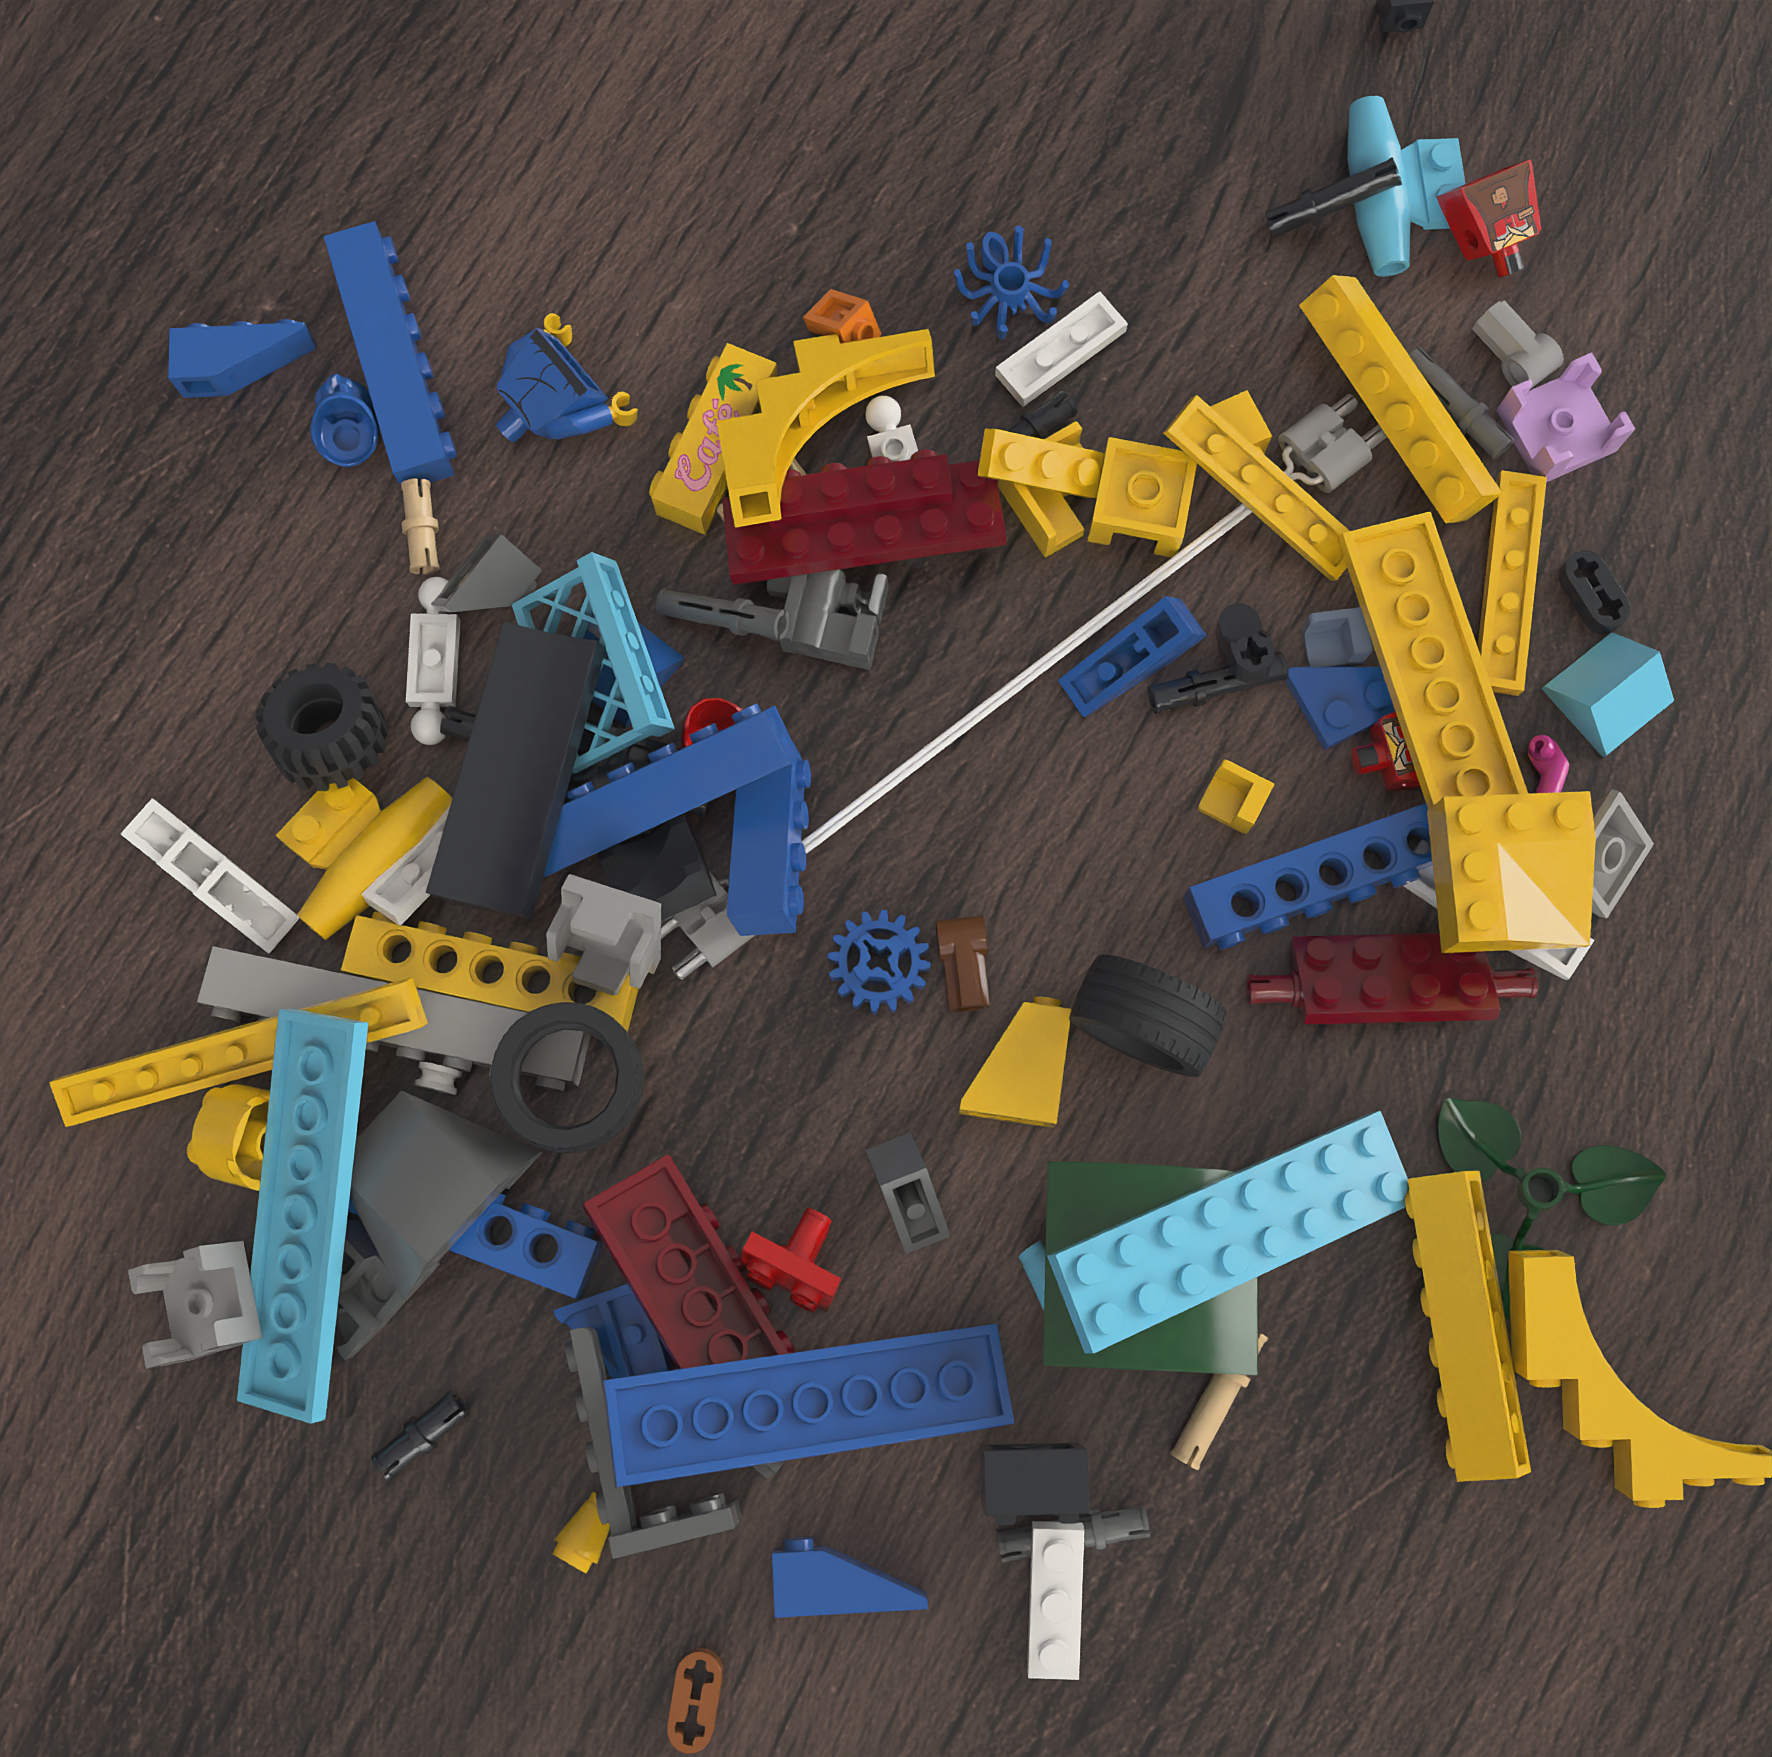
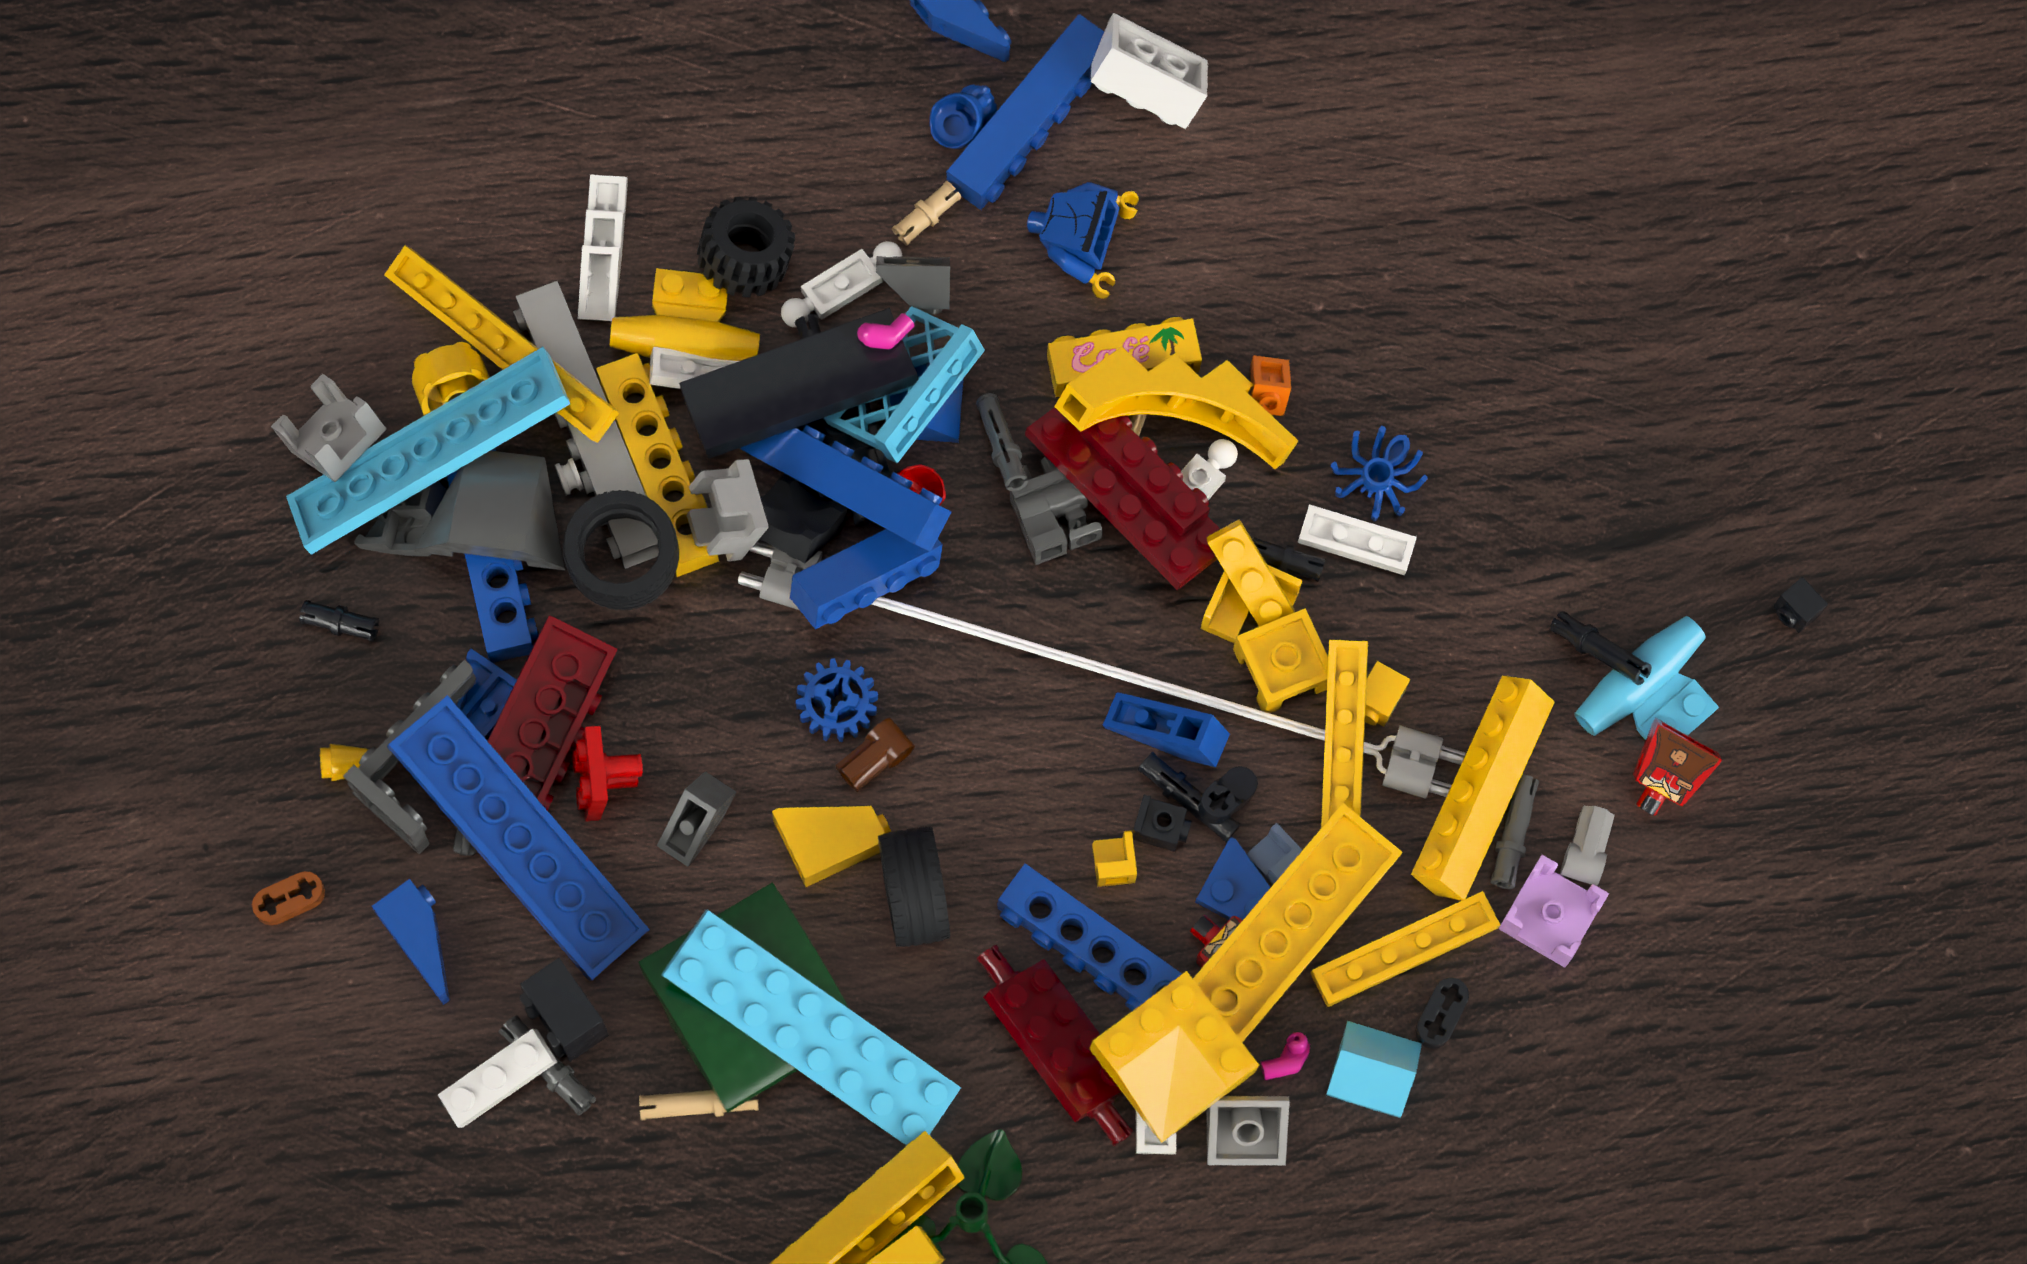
camera: 50 degrees right, 5 degrees down
none -> dark pink arm [857,313,915,349]
none -> white slope [1090,13,1208,129]
none -> black brick [1132,794,1192,852]

